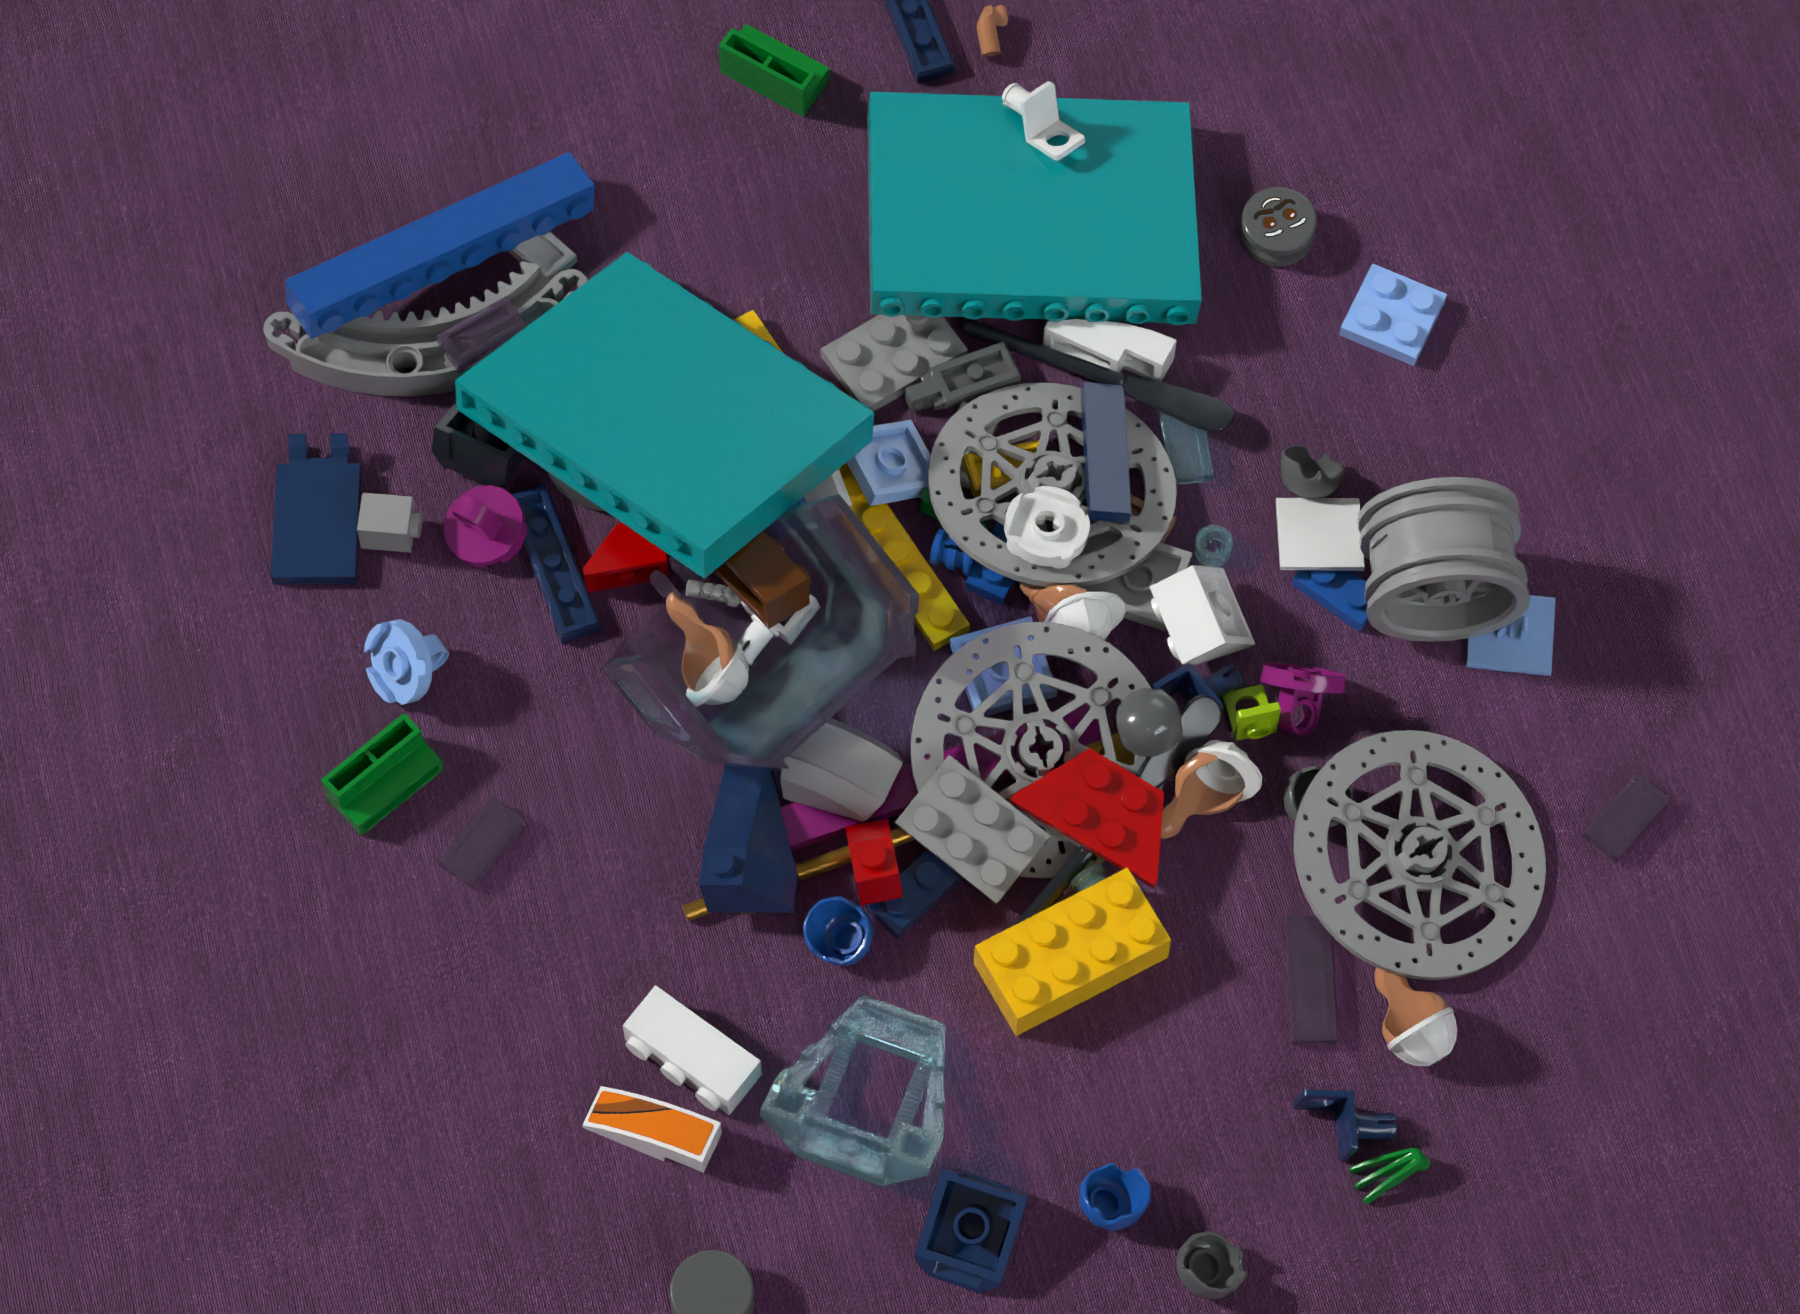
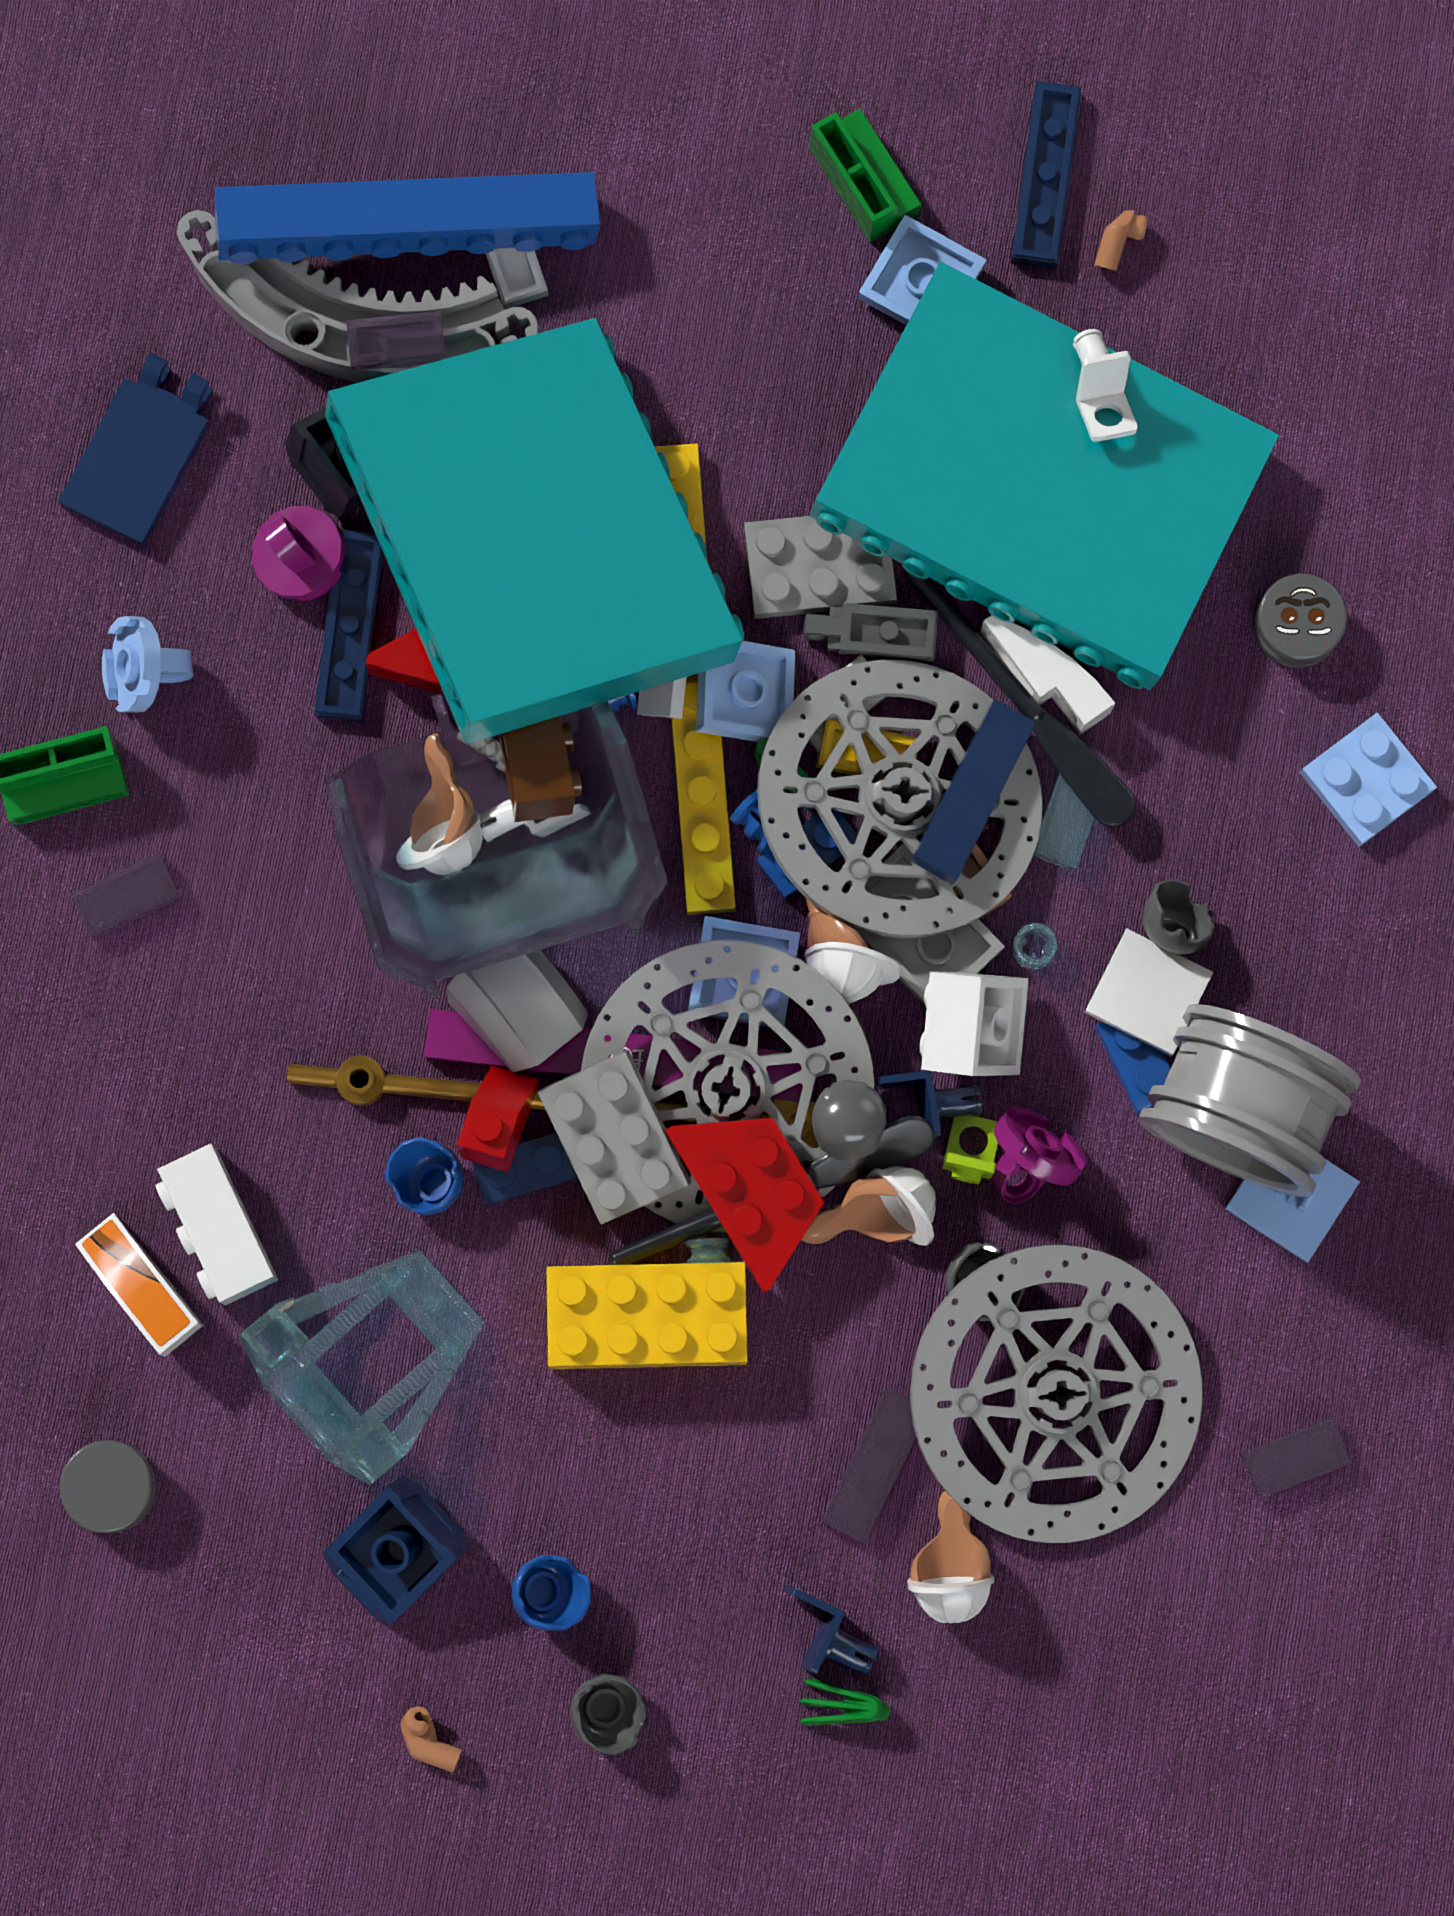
camera: 25 degrees right, 15 degrees up
light grey brick [357,493,422,553] -> none
dark blue wedge [699,761,798,913] -> none
white plate [1004,486,1090,569] -> none
none -> light blue plate [858,215,987,325]

